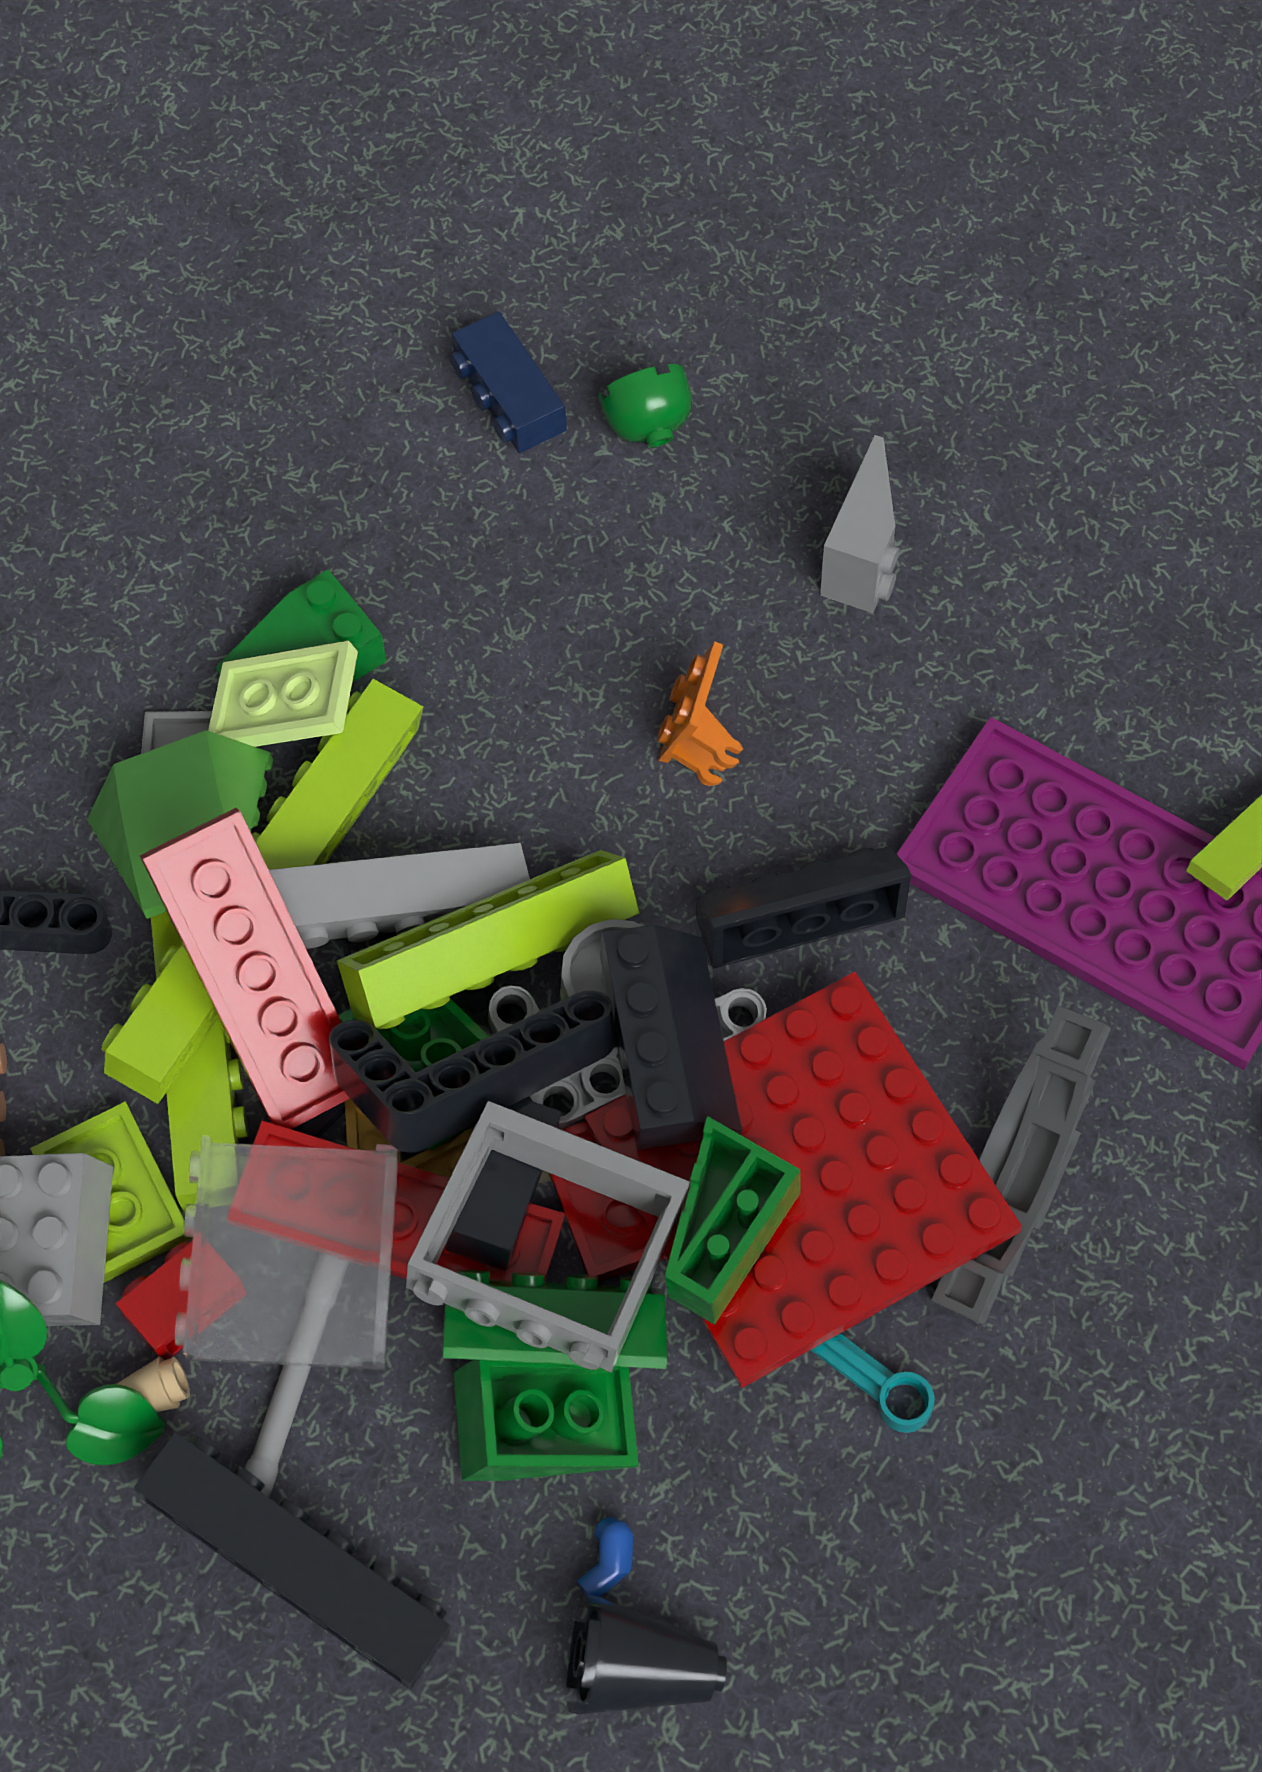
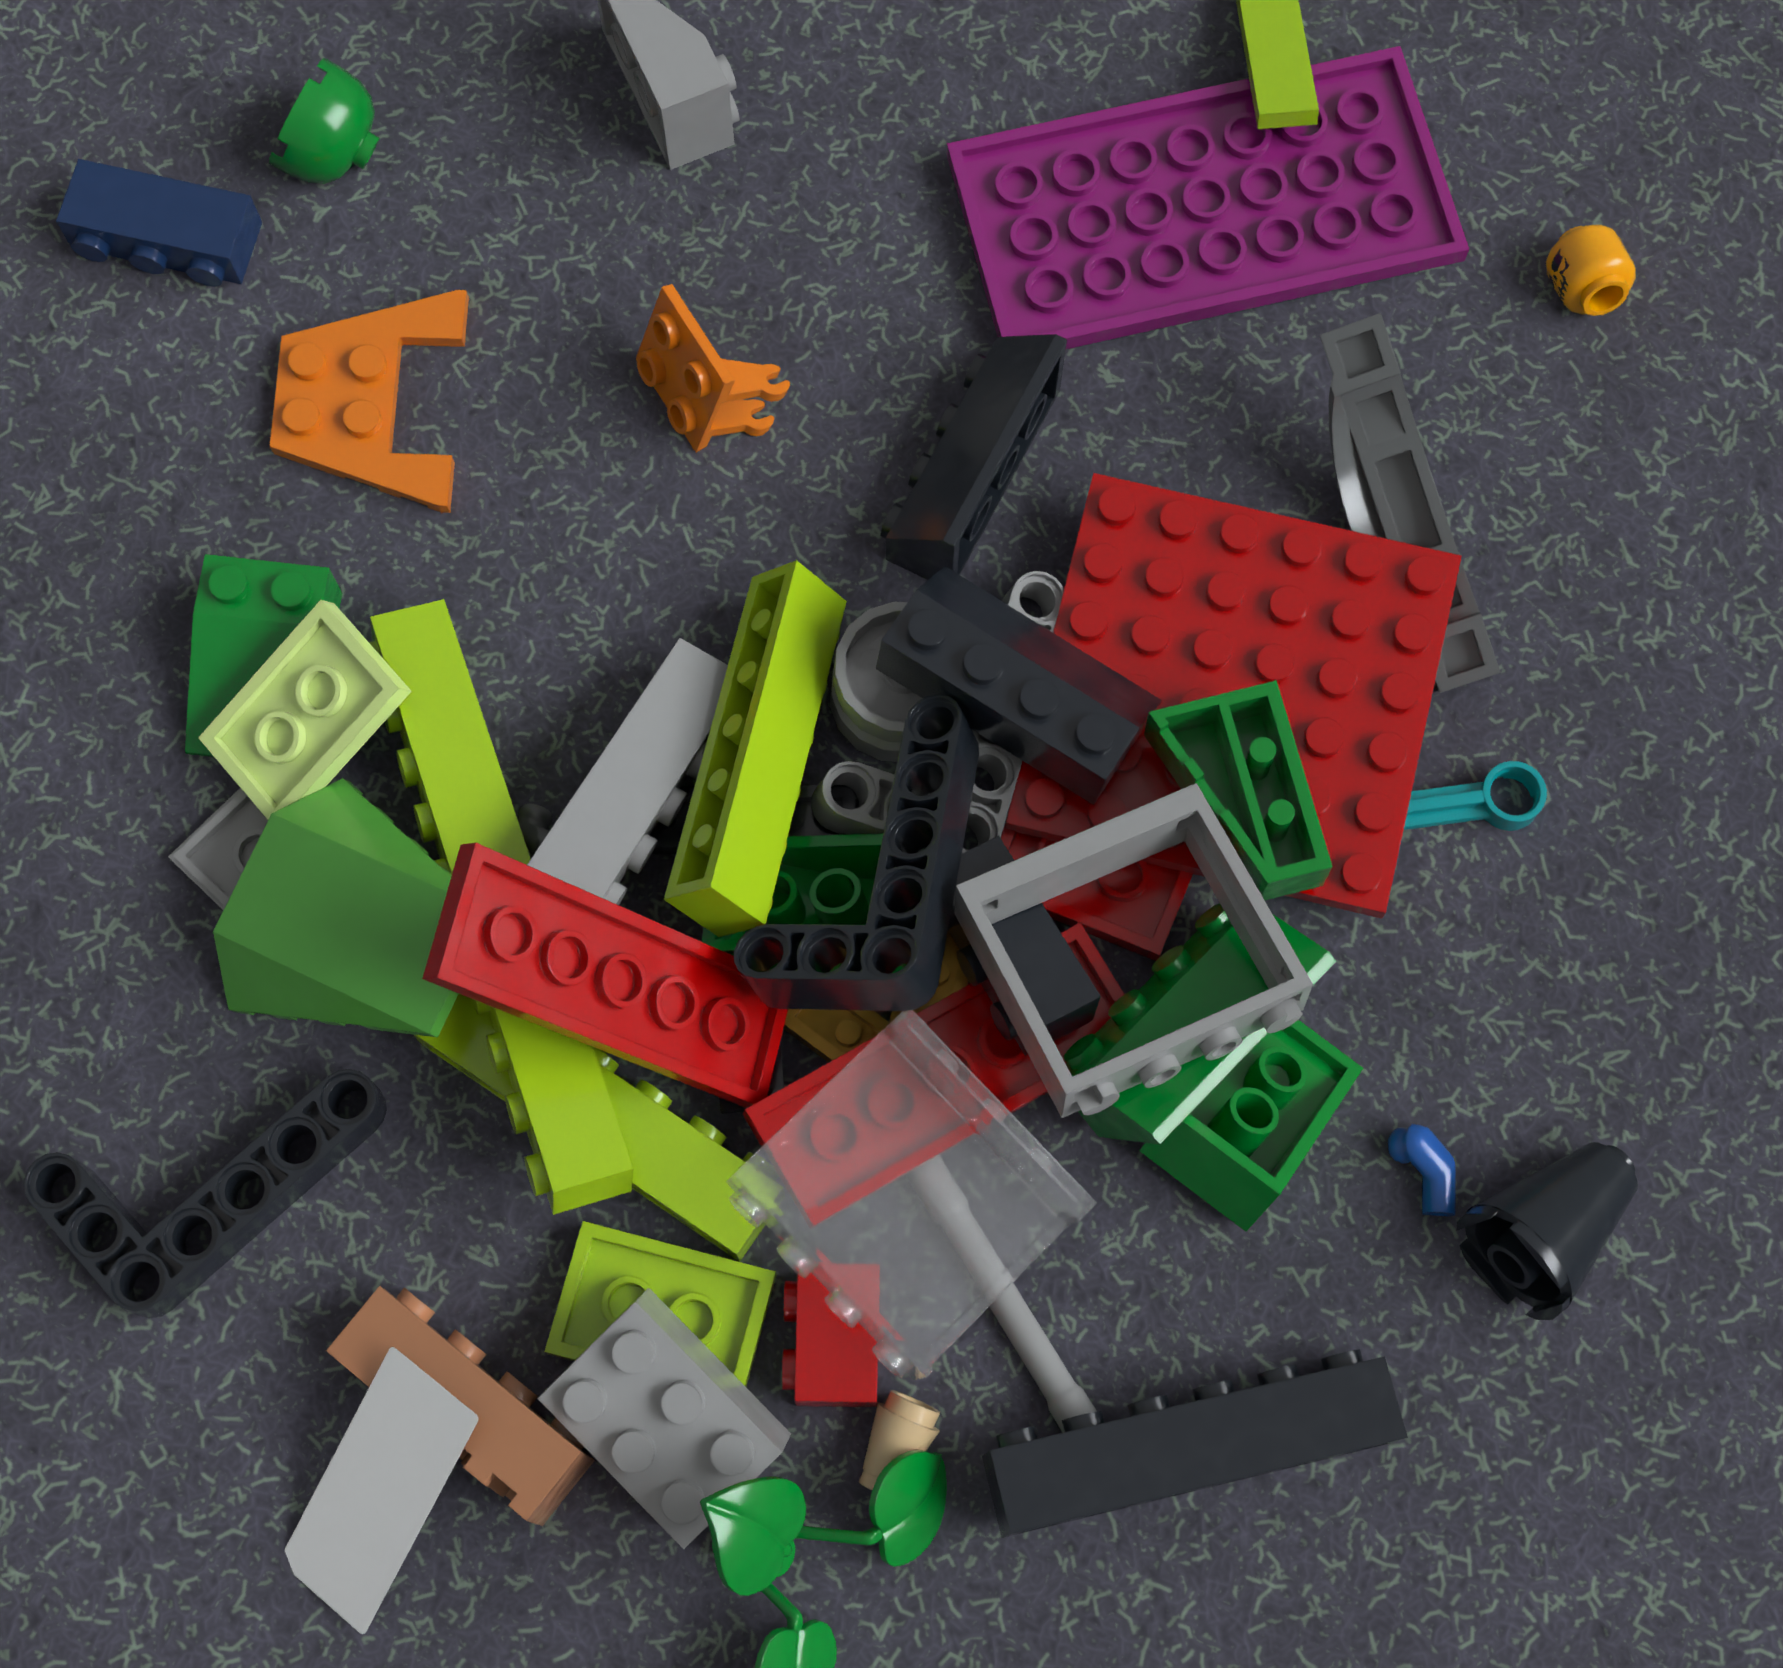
camera: 50 degrees left, 10 degrees up
none -> orange wing [270,290,469,513]

